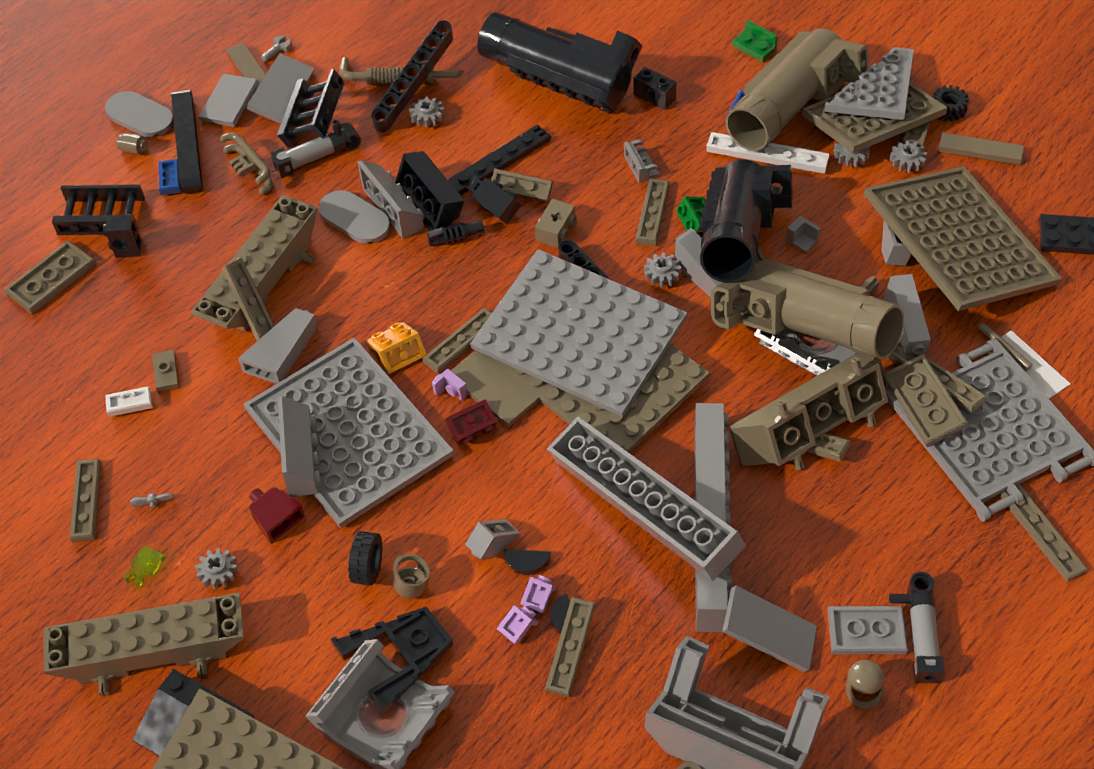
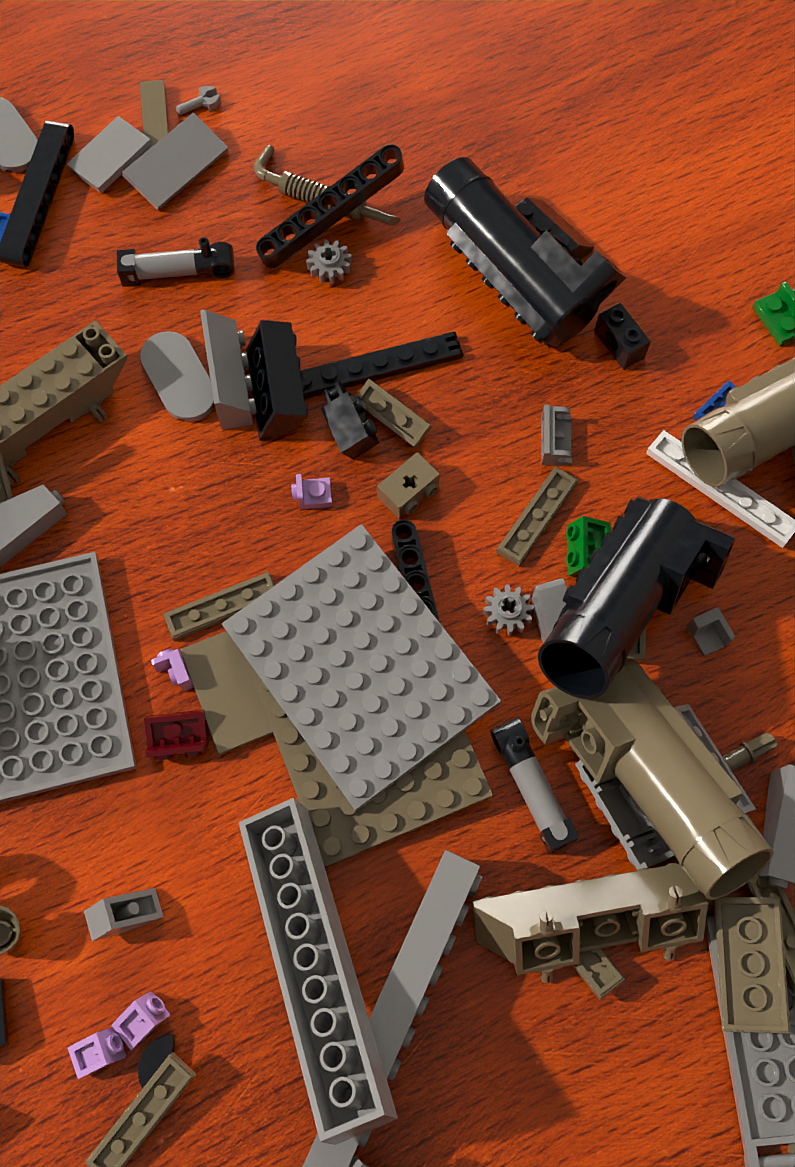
camera: 20 degrees right, 15 degrees up
dark tan piece [220,133,273,195] -> none
black fence [277,69,345,148] -> none
light orange bracket [366,322,427,374] -> none
black hinge [427,219,485,246] -> none
black tile [504,549,551,575] -> none
none -> lavender bracket [291,474,332,510]
none -> piece [490,717,579,854]

